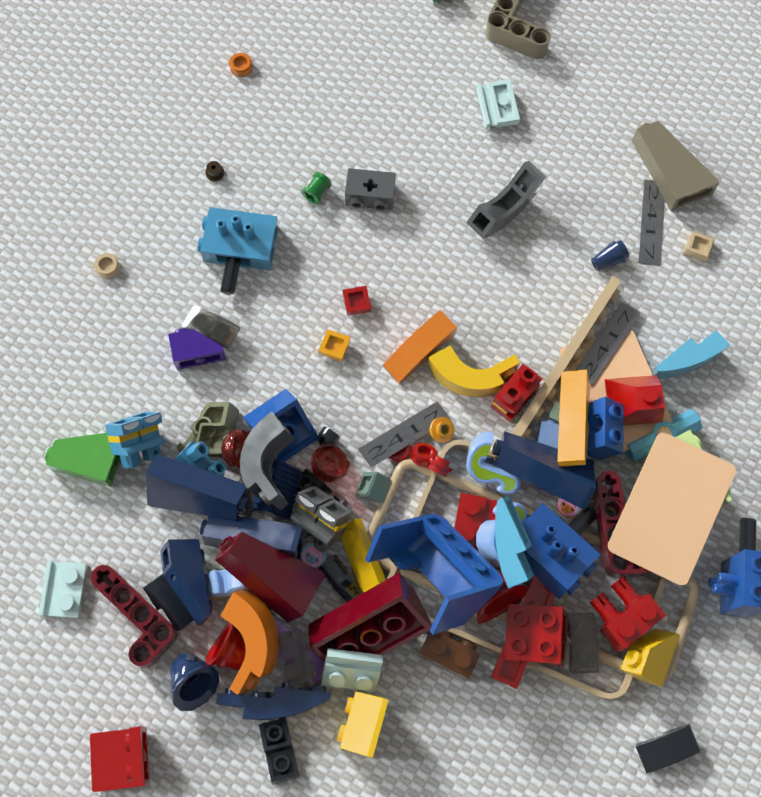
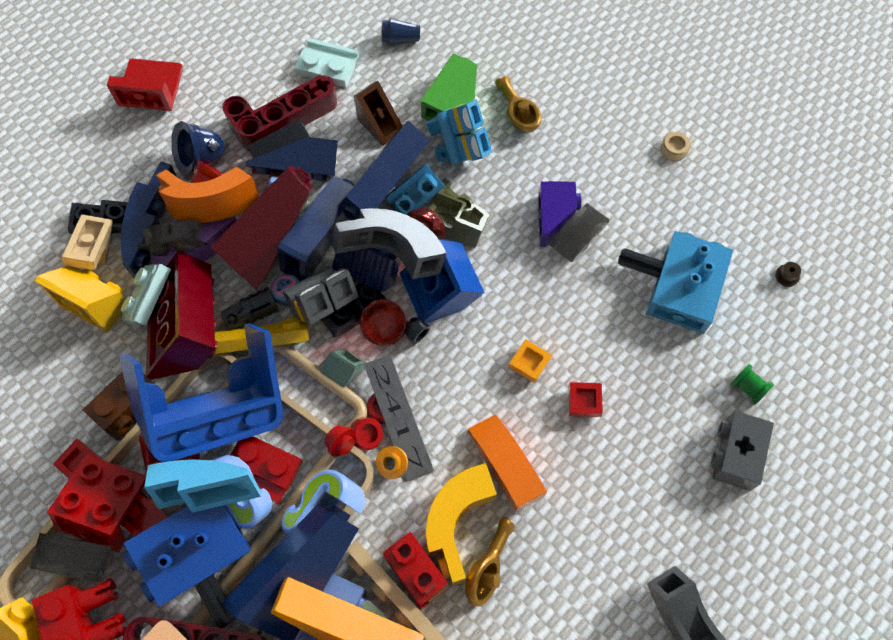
camera: 105 degrees right, 5 degrees down
none -> tan slope [62,215,112,270]
none -> reddish brown slope [354,81,402,145]
none -> dark blue cone [381,18,420,45]
none -> pearl gold piece [465,517,515,607]
none -> pearl gold piece [495,76,542,133]

